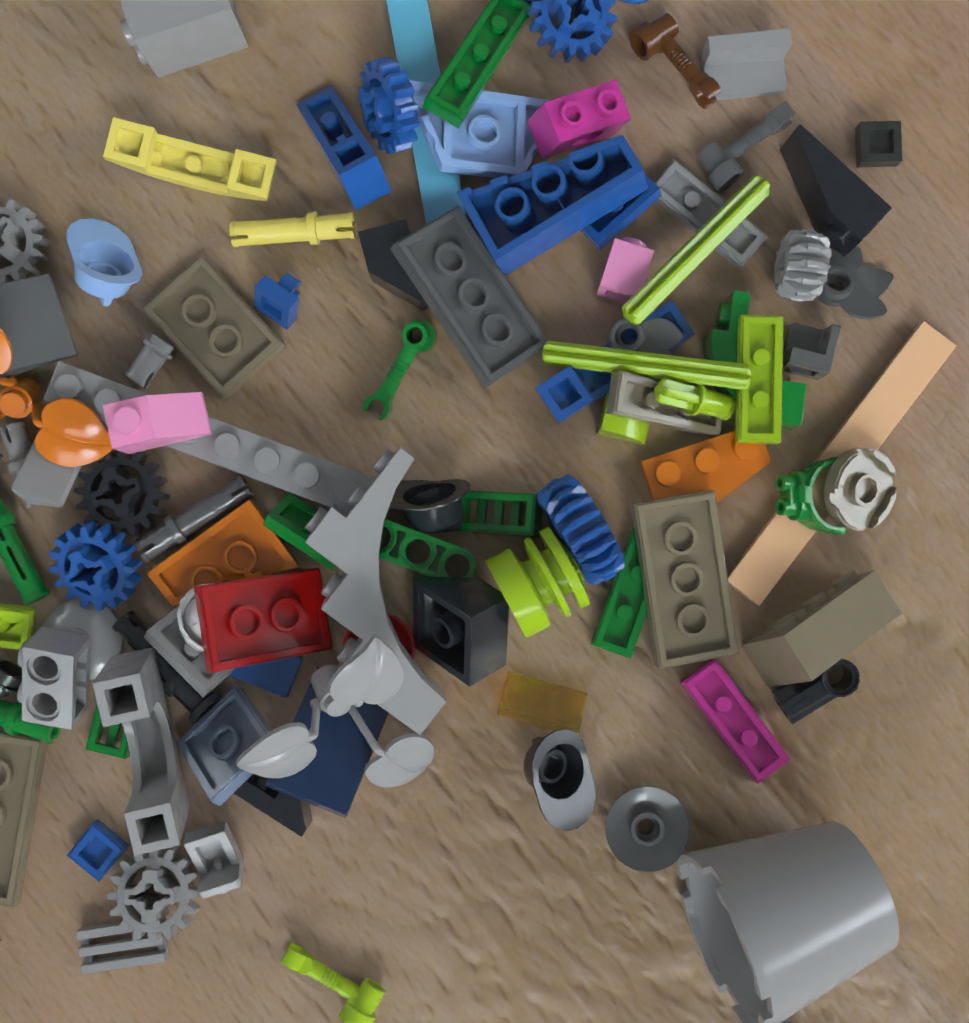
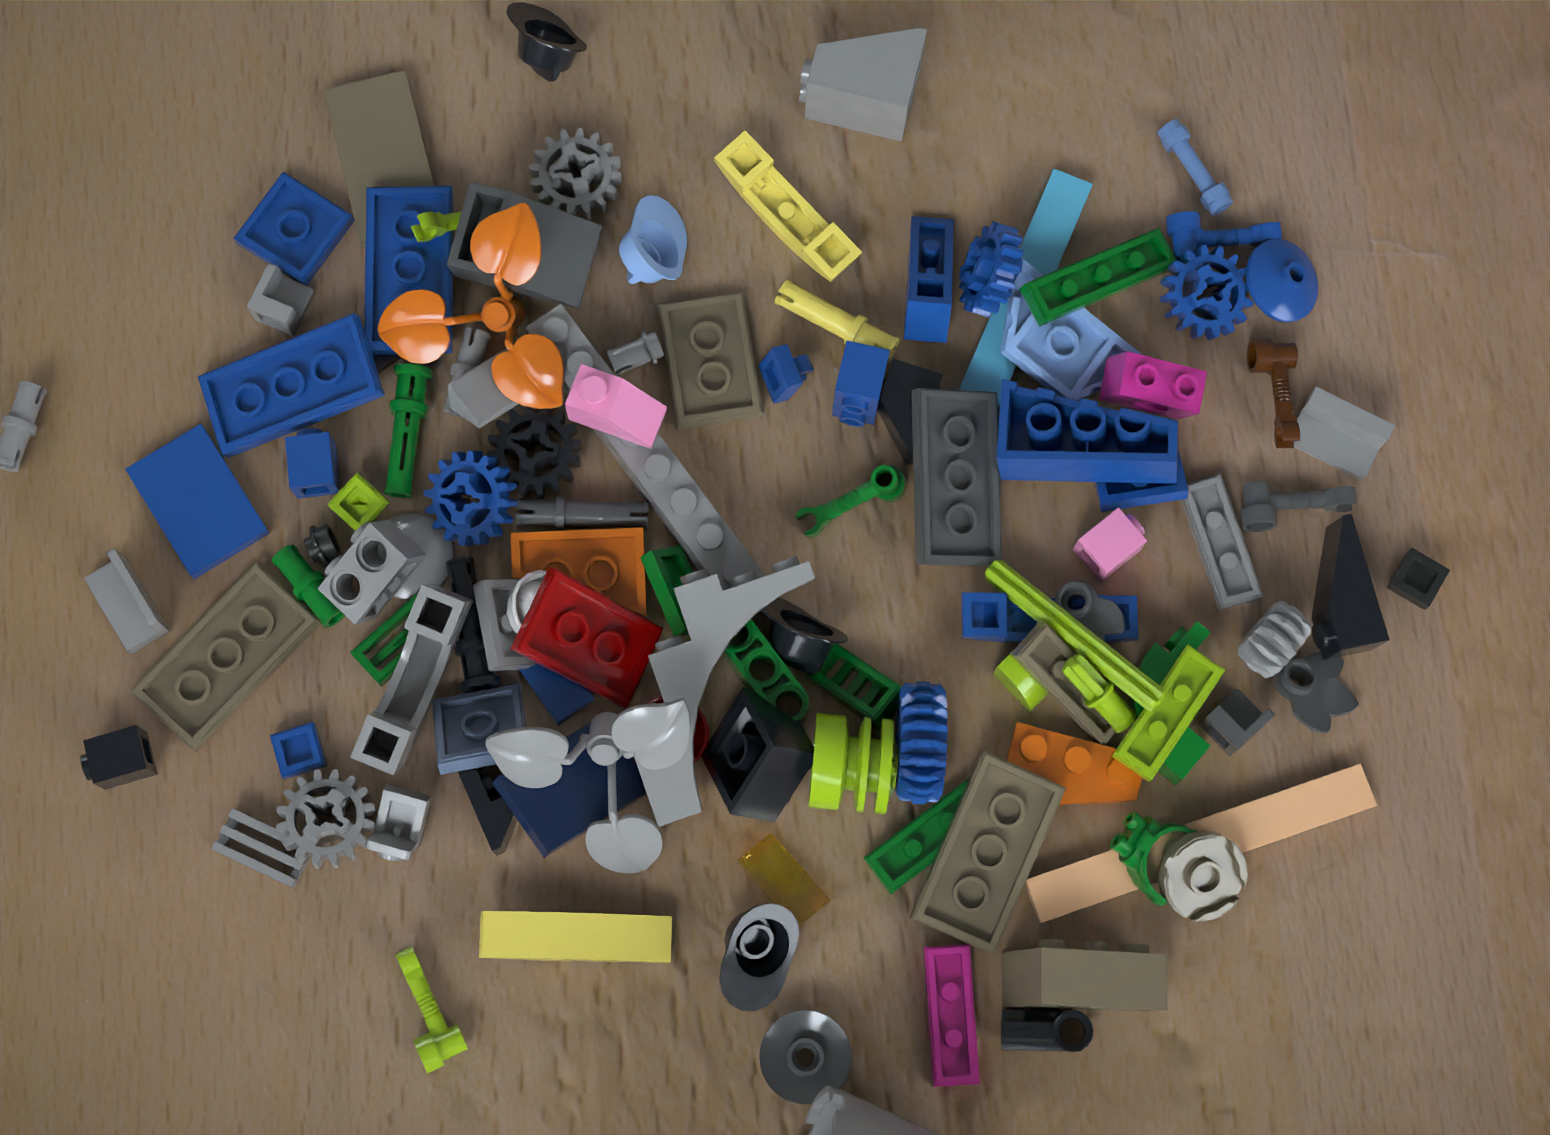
camera: 30 degrees right, 10 degrees down
lime axle [622,175,770,325] -> none
none -> light yellow slope [479,911,672,963]
none -> blue brick [832,341,890,427]

